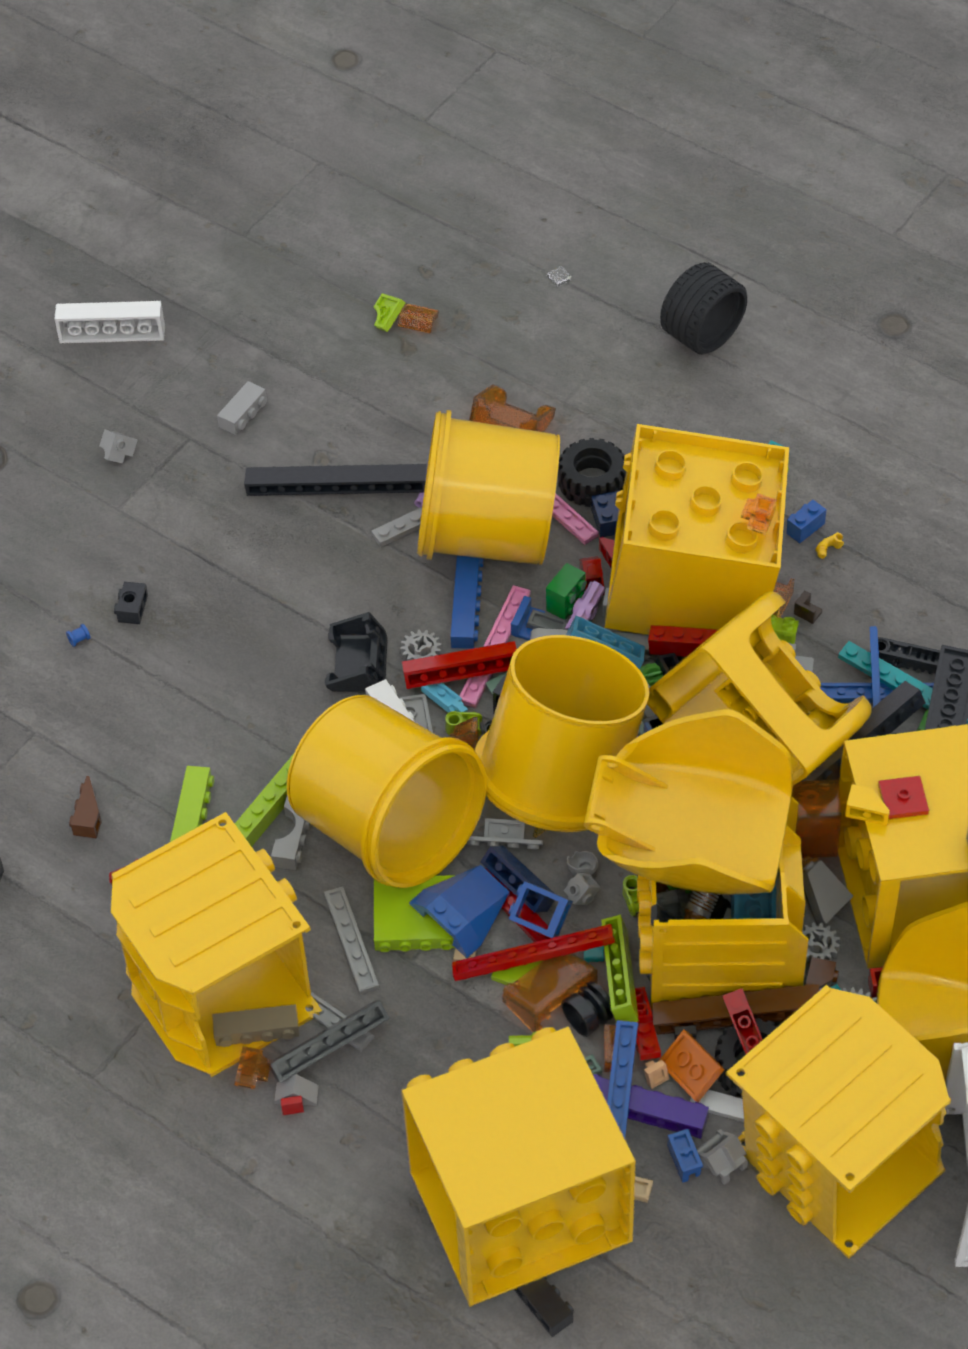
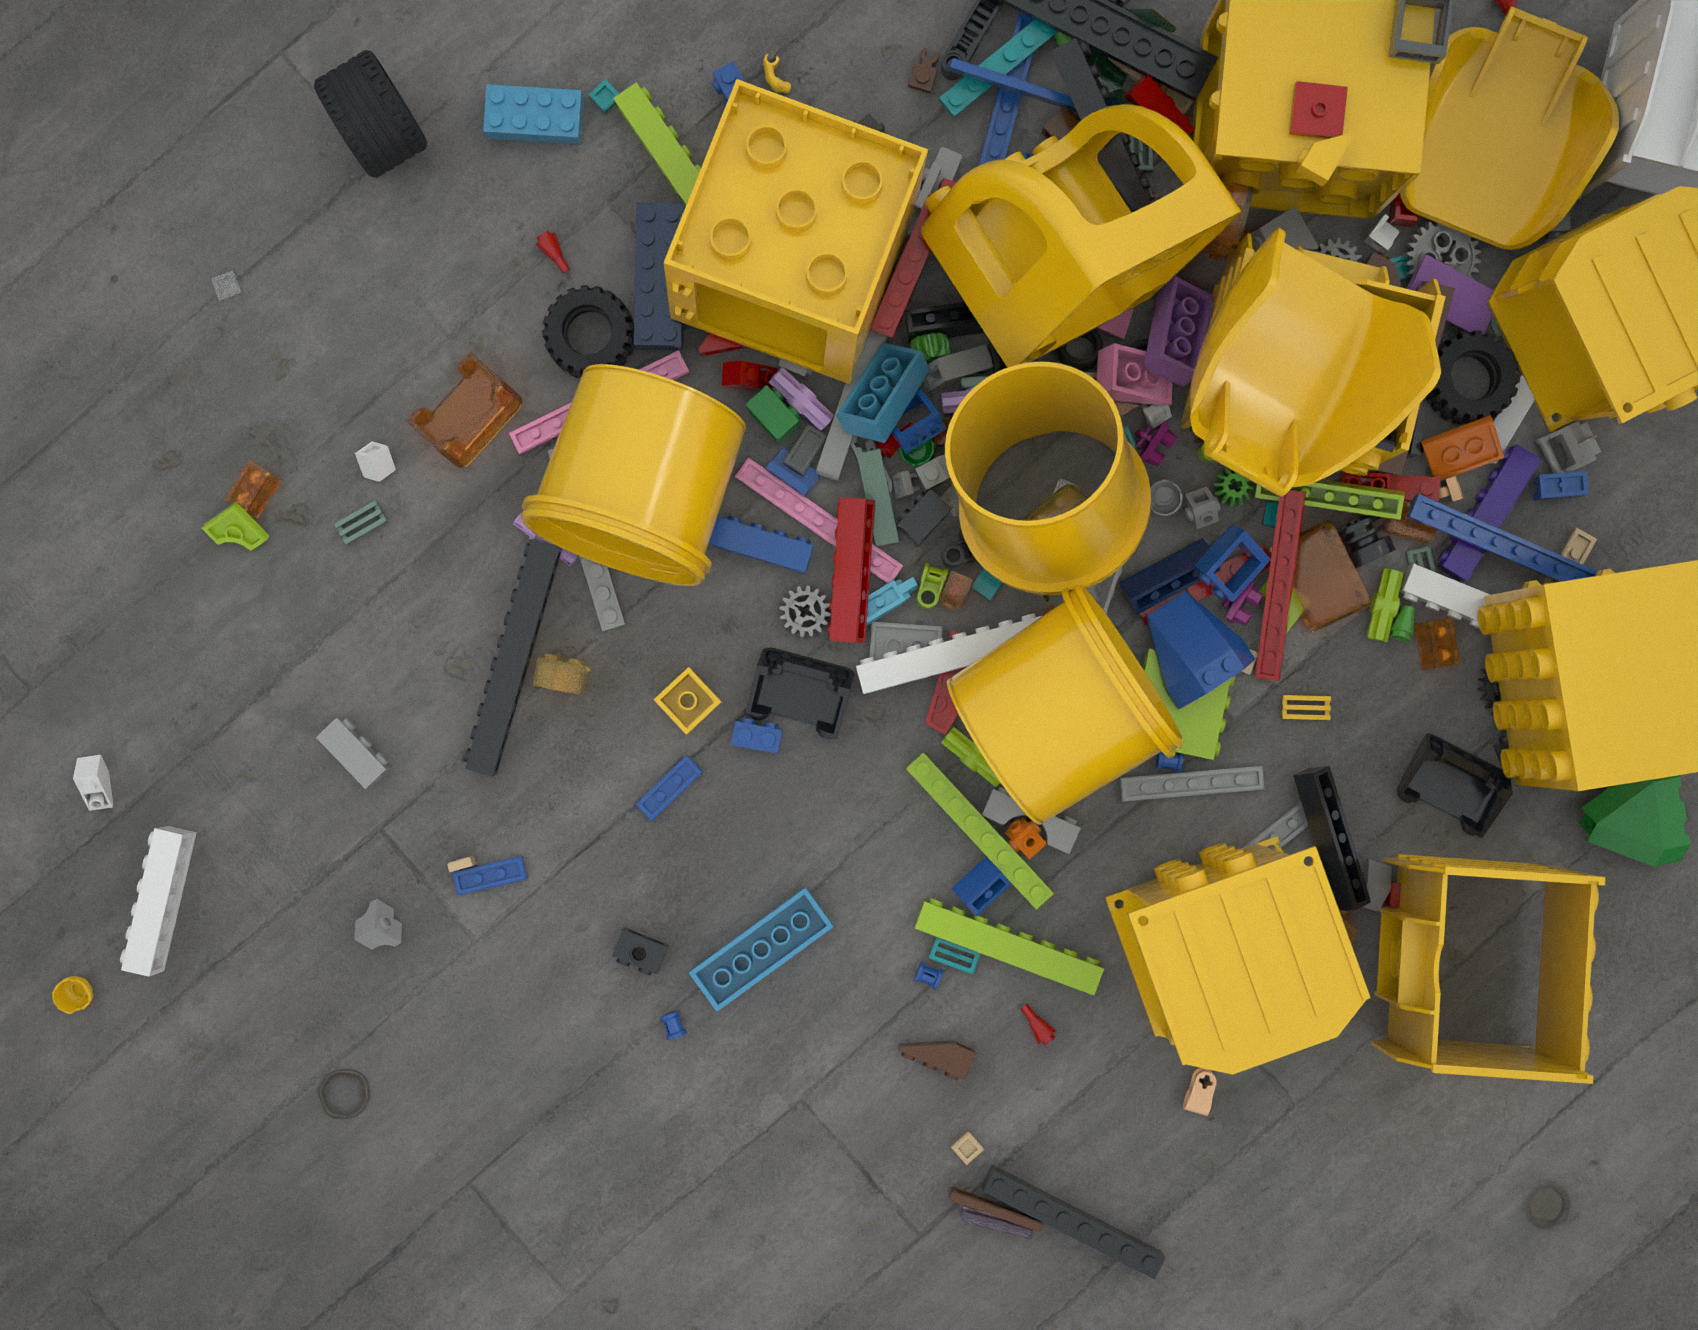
camera: 75 degrees left, 35 degrees up
red slope [722,988,763,1054] -> none
clear orange brick [741,493,776,535] -> none
none -> yellow hair [52,976,94,1014]
none -> white slope [73,755,113,811]
none -> sand green tile [334,500,388,545]
none -> white panel [355,441,396,482]
none -> tan tile [447,856,476,873]
none -> blue tile [452,856,528,895]
none -> dark azure brick [483,84,585,145]
none -> clear yellow brick [532,654,591,695]
none -> blue tile [635,755,703,821]
none -> yellow brick [654,667,723,735]
none -> dark azure brick [689,886,834,1011]
none -> blue brick [731,717,783,754]
none -> reddish brown plate [908,48,939,94]
none -> blue bush [914,961,944,990]
none -> teal tile [928,937,981,974]
none -> tan tile [951,1130,984,1165]
none -> blue brick [952,856,1012,916]
none -> orange brick [1004,817,1047,860]
none -> blue bush [1155,752,1184,773]
none -> light nougat piece [1183,1067,1217,1116]
none -> bright green gear [1213,468,1254,507]
none -> magenta hips [1222,582,1264,626]
none -> yellow tile [1281,695,1331,720]
none -> white panel [1364,214,1399,253]
none -> yellow container [1371,854,1605,1084]
none -> black windscreen [1397,733,1513,838]
none -> green panel [1579,775,1691,867]

